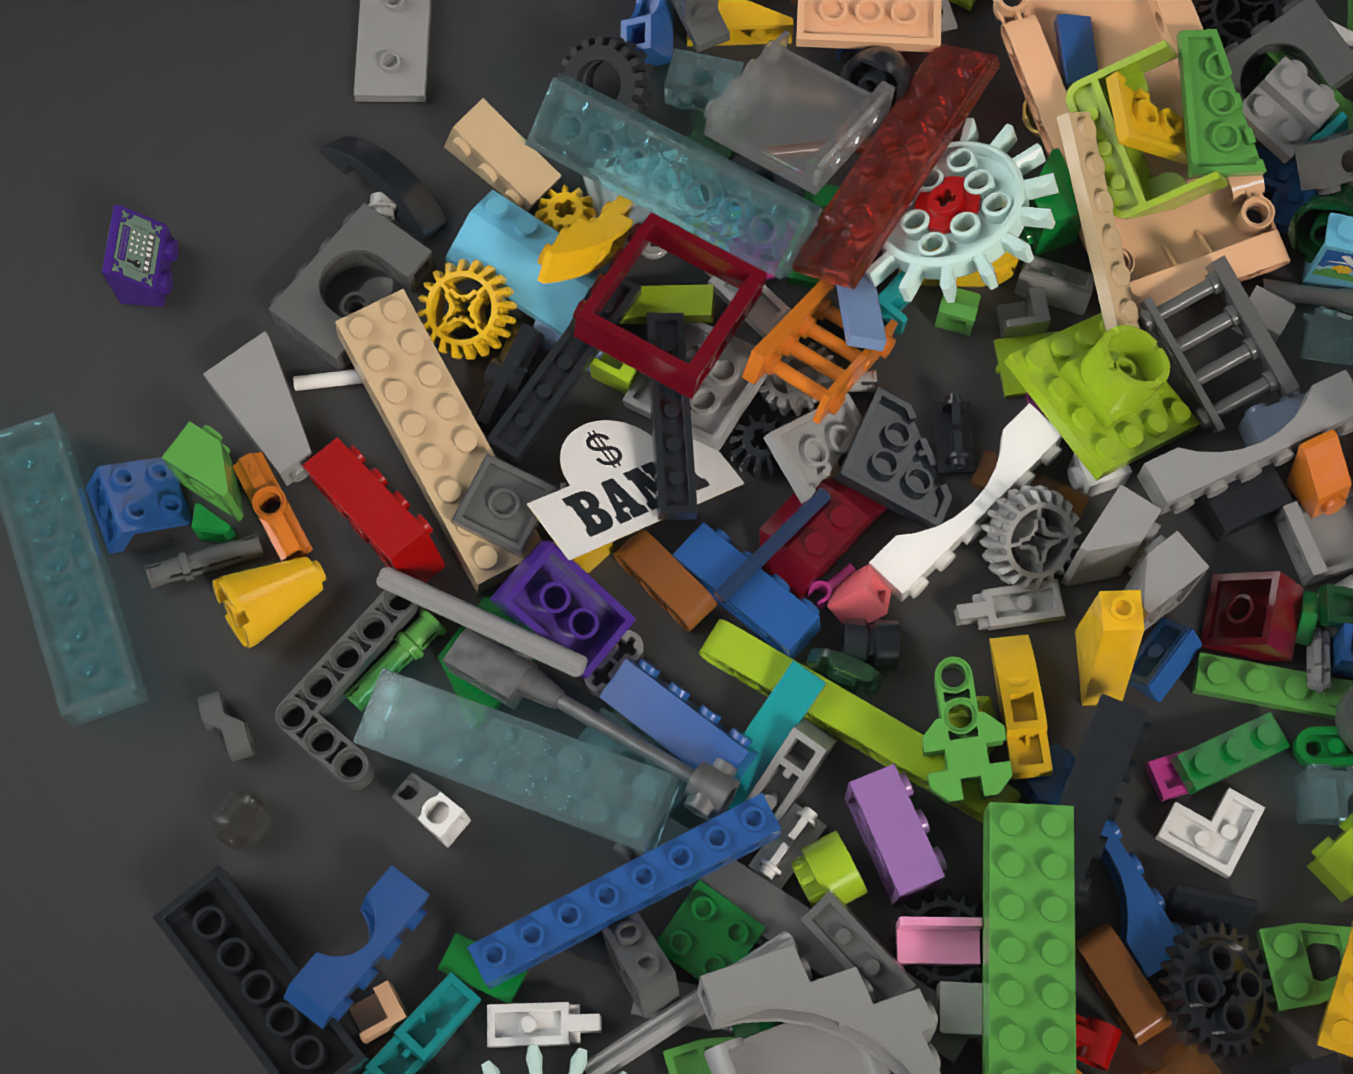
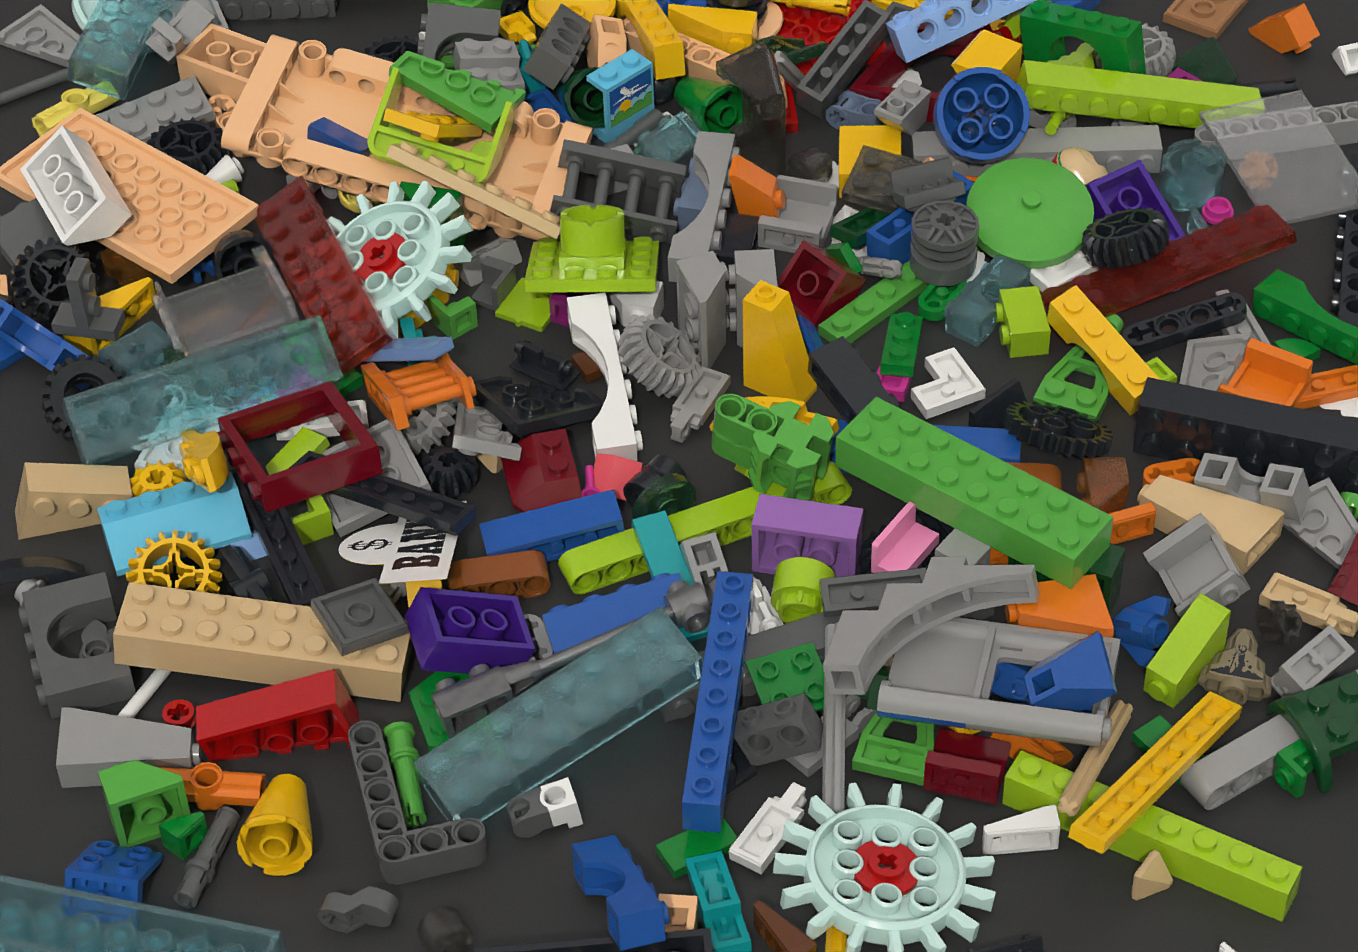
camera: 55 degrees left, 25 degrees down
light grey axle [376,567,588,677] -> none
dark blue bar [714,488,831,604] -> none
none -> red bush [162,699,196,731]

